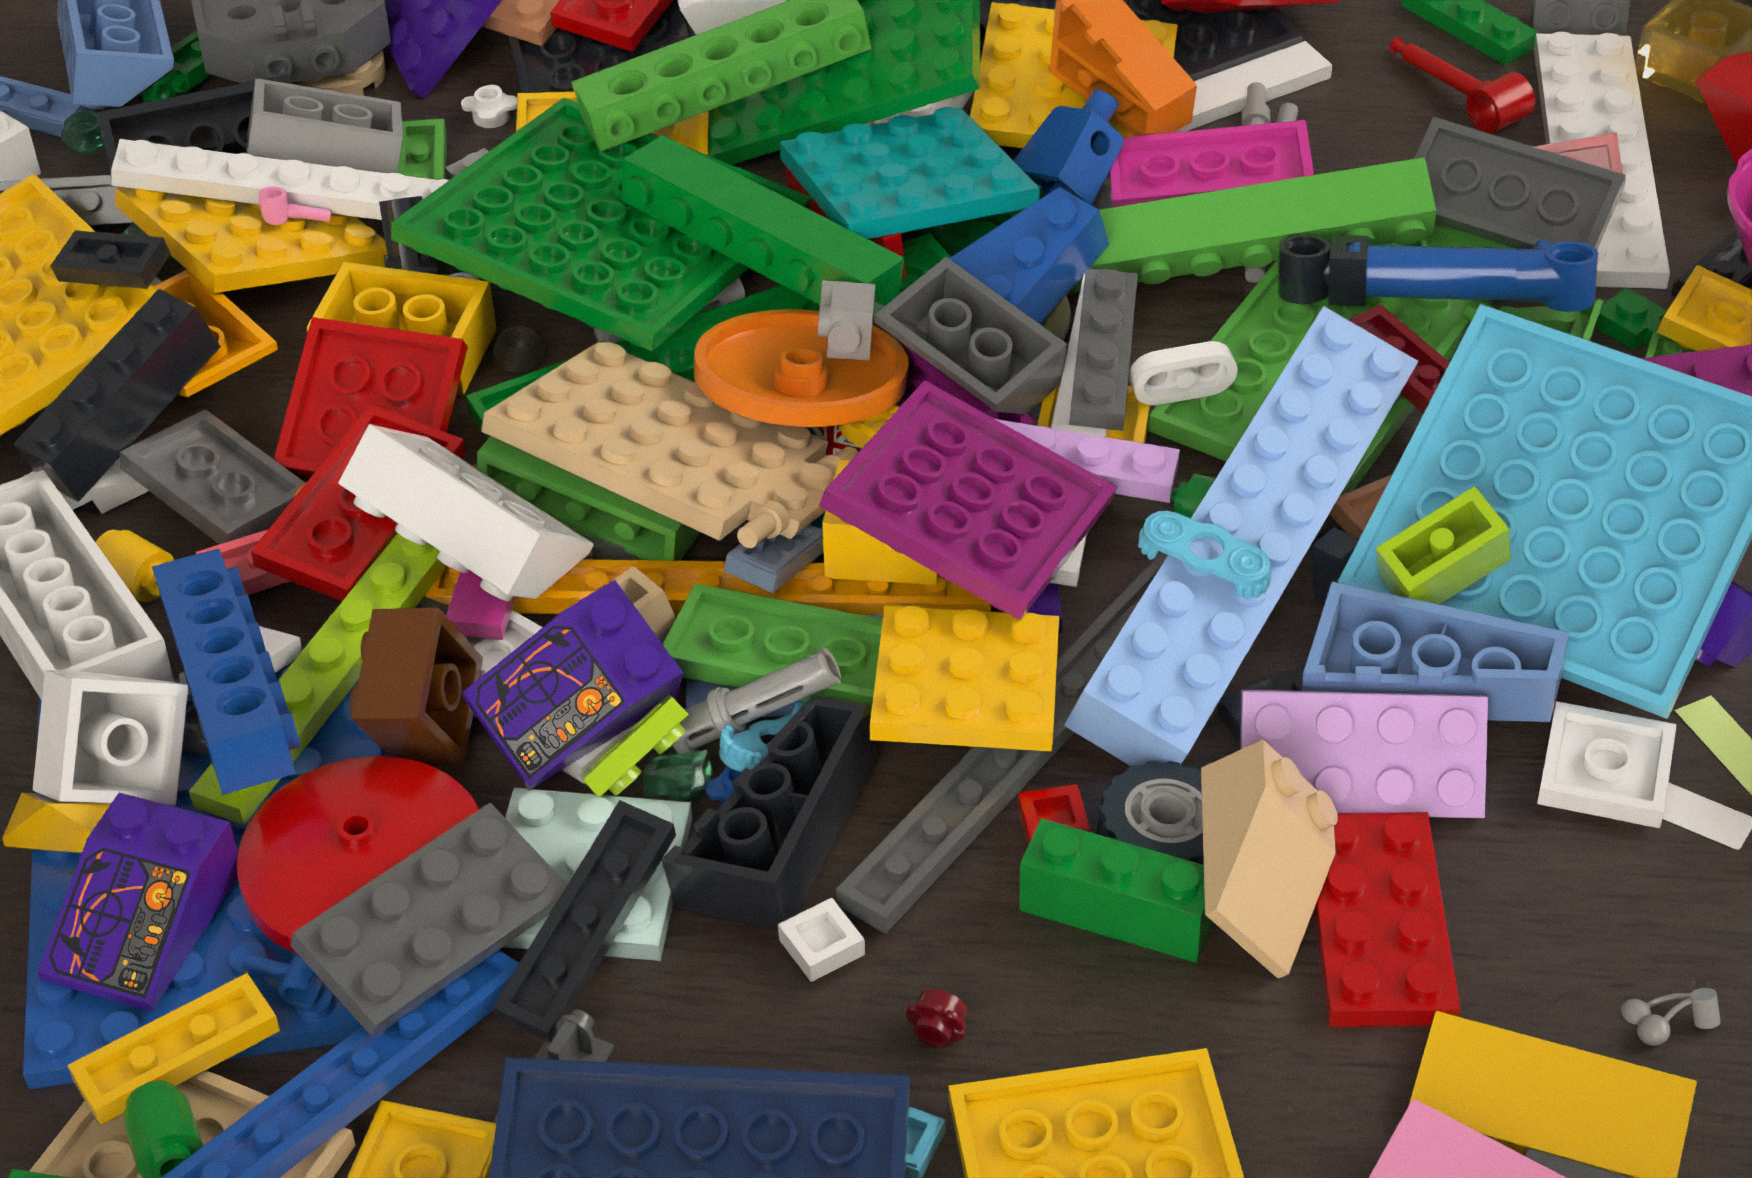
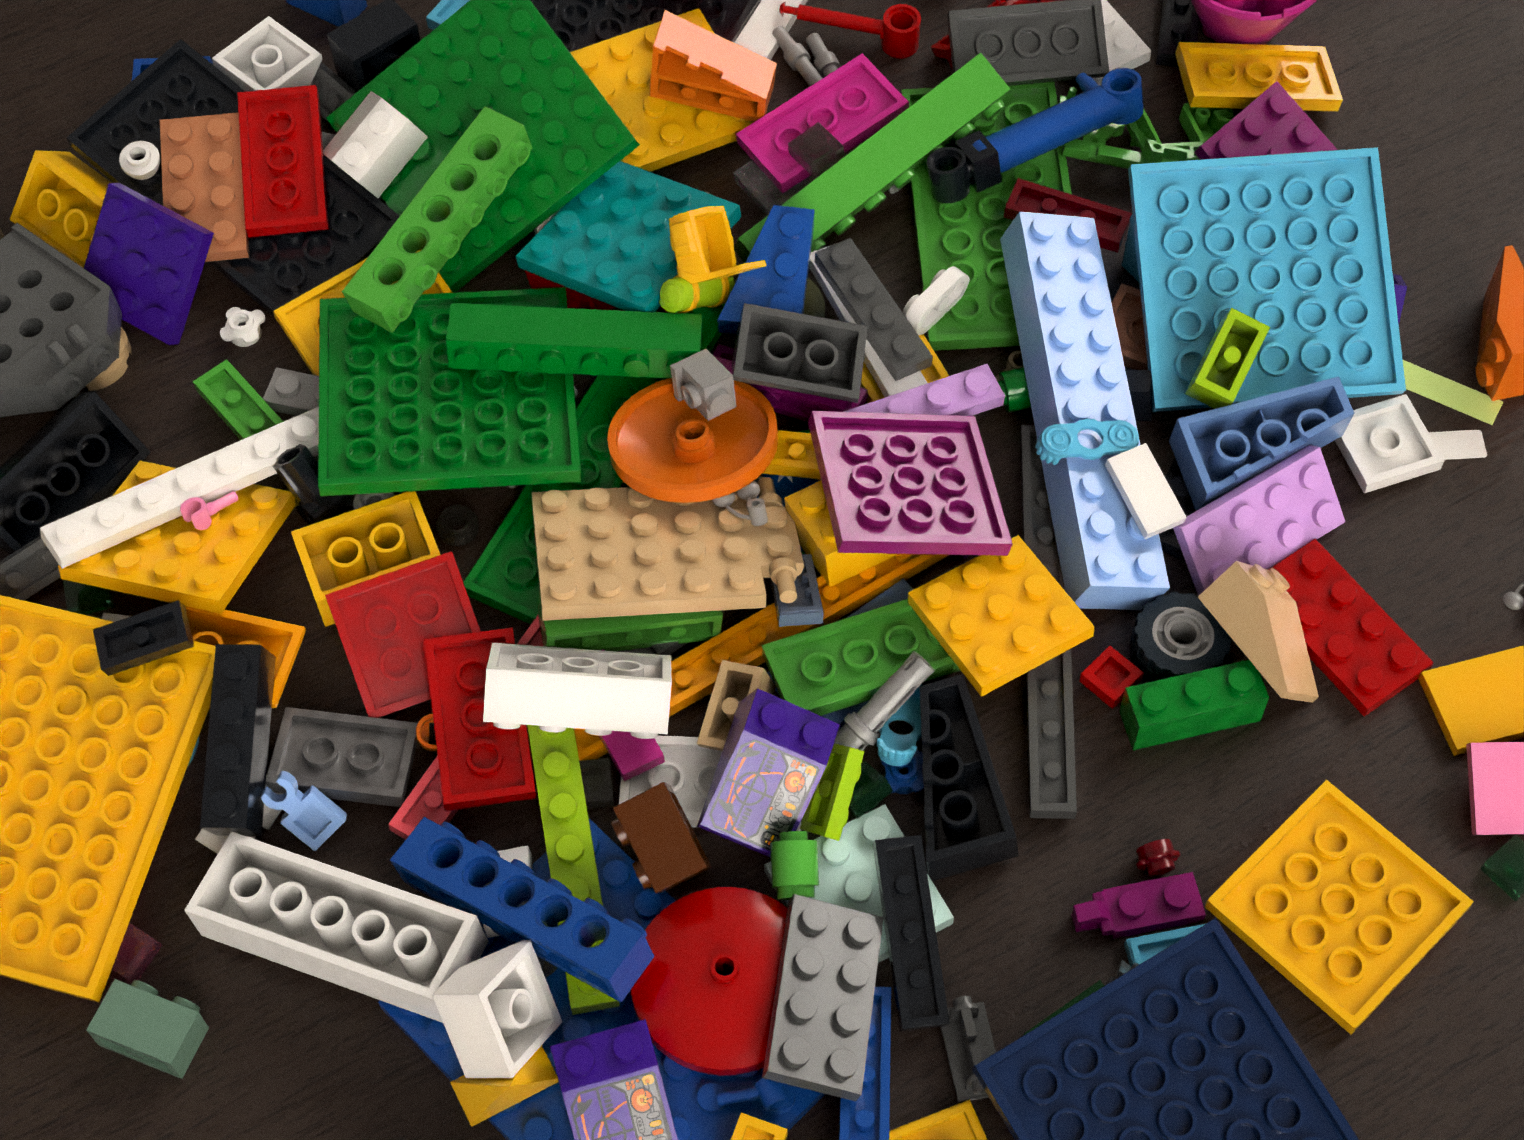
camera: 35 degrees left, 15 degrees up
yellow brick [95,529,174,602] -> none
light grey brick [246,78,403,174] -> none
white plate [778,898,865,982] -> none
blue torso [1014,89,1124,205] -> none
green plate [1594,288,1667,350] -> none
none -> light blue plate [261,770,347,851]
none -> yellow piece [659,206,766,313]
none -> light grey piece [712,481,768,526]
none -> bright green brick [770,831,819,900]
none -> red piece [779,2,921,59]
none -> clear smoke plate [788,122,845,177]
none -> magenta hinge [1071,872,1206,939]
none -> white tile [1105,443,1187,539]

